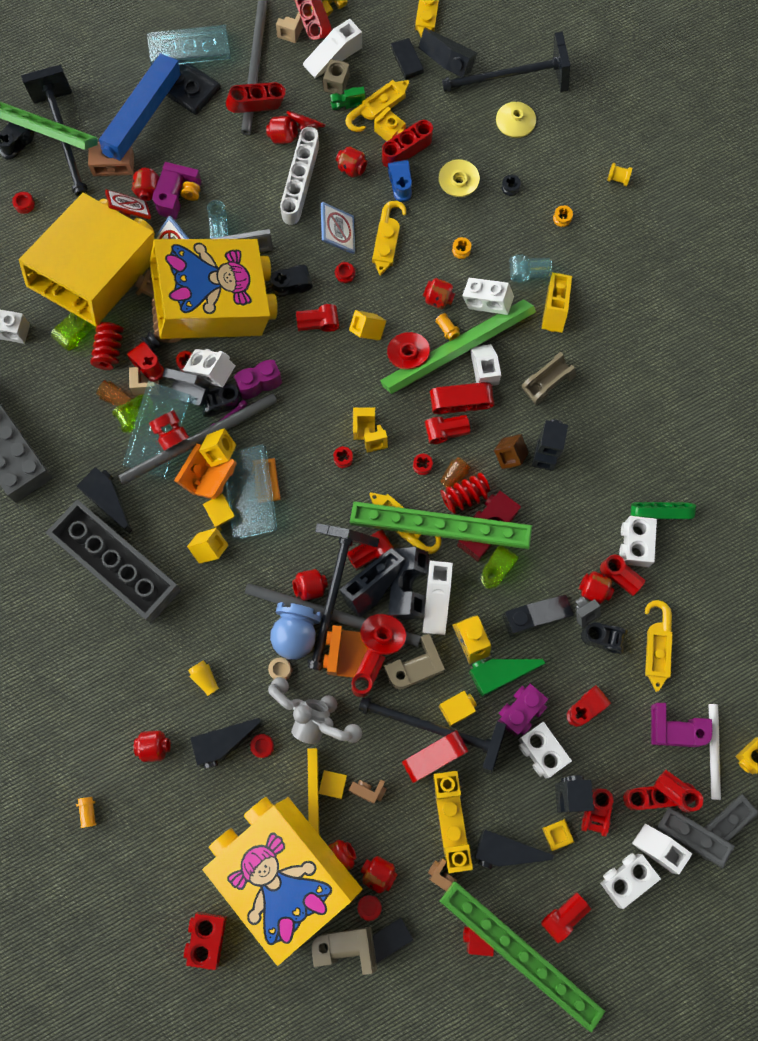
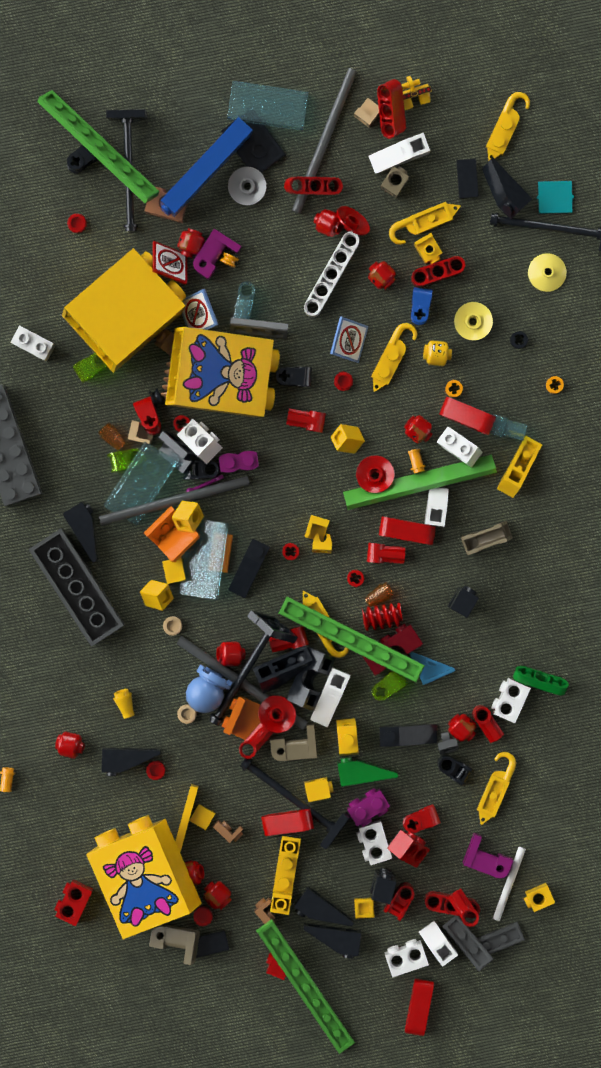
camera: 25 degrees right, 15 degrees up
red piece [90,322,124,370] -> none
red wheel [148,410,189,451] -> none
light grey wheel [268,677,362,744] -> none
green plate [330,86,365,110] -> none
reddish brown panel [494,434,529,469] -> none
red piece [541,893,591,943] -> none
none -> tan tile [163,616,182,636]
none -> light grey dish [228,167,266,205]
none -> black slope [228,539,270,598]
none -> black slope [304,923,361,959]
none -> red brick [387,830,430,868]
none -> red beam [405,978,434,1036]
none -> dark azure tile [409,652,455,685]
none -> yellow head [423,340,452,366]
none -> beam [439,397,496,435]
none -> teal piece [536,181,574,214]

